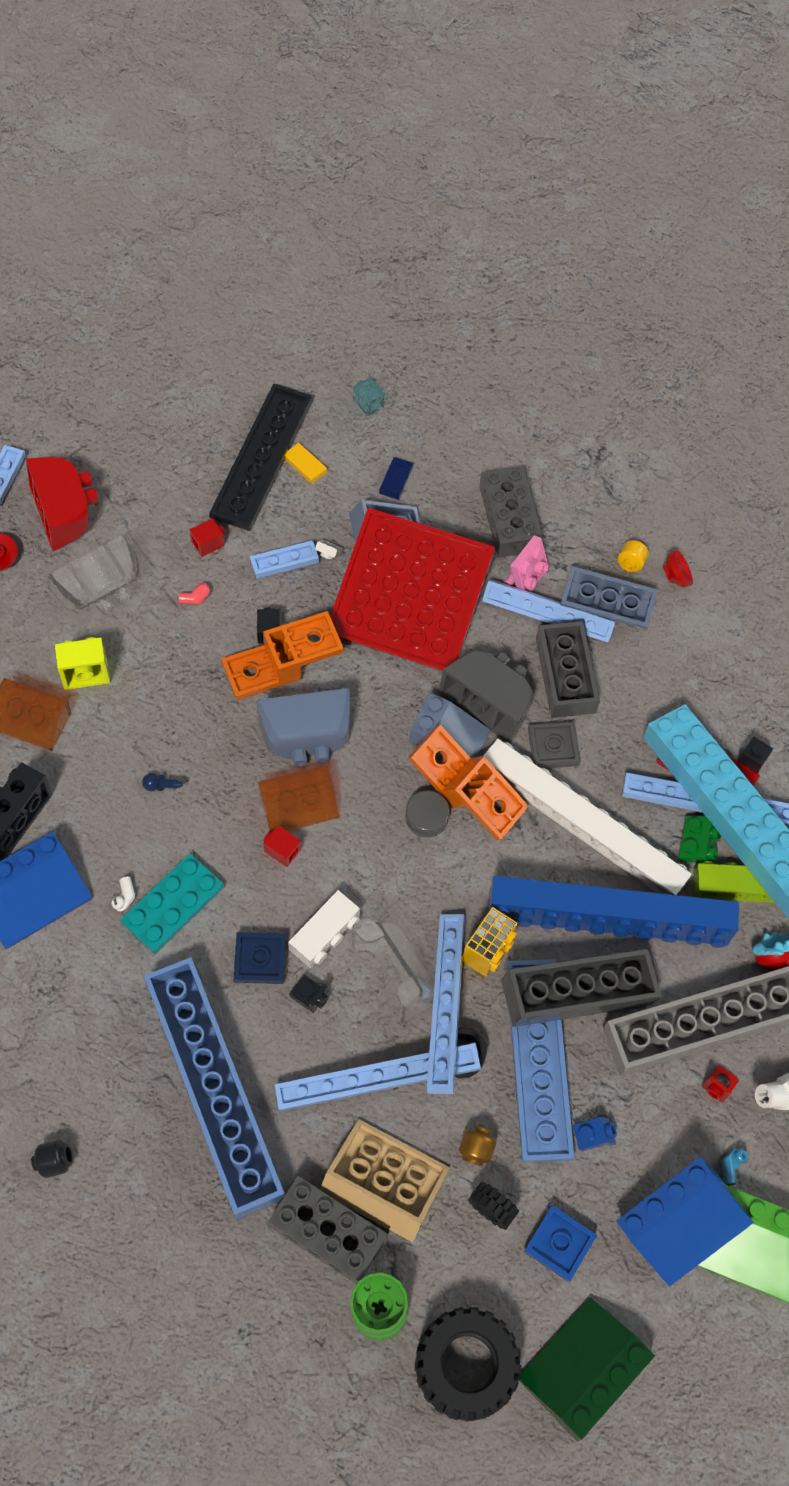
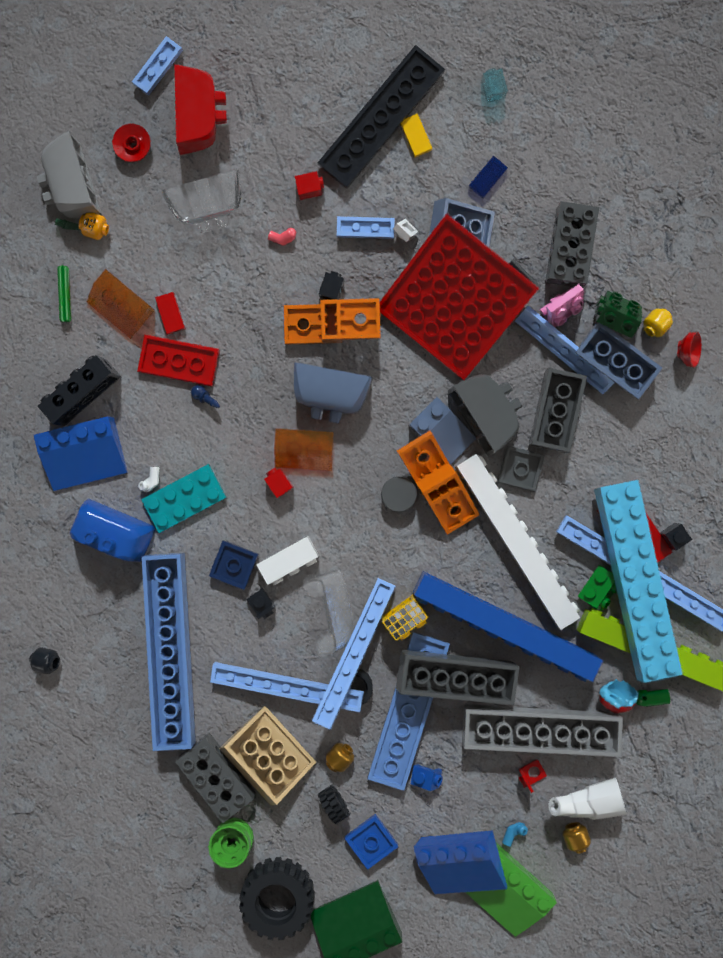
camera: 20 degrees right, 25 degrees up
neon yellow brick [55,637,110,690] -> none
none -> blue hips [69,499,156,562]
none -> red tile [137,334,220,387]
none -> red tile [155,292,186,334]
none -> dark green brick [595,290,642,338]

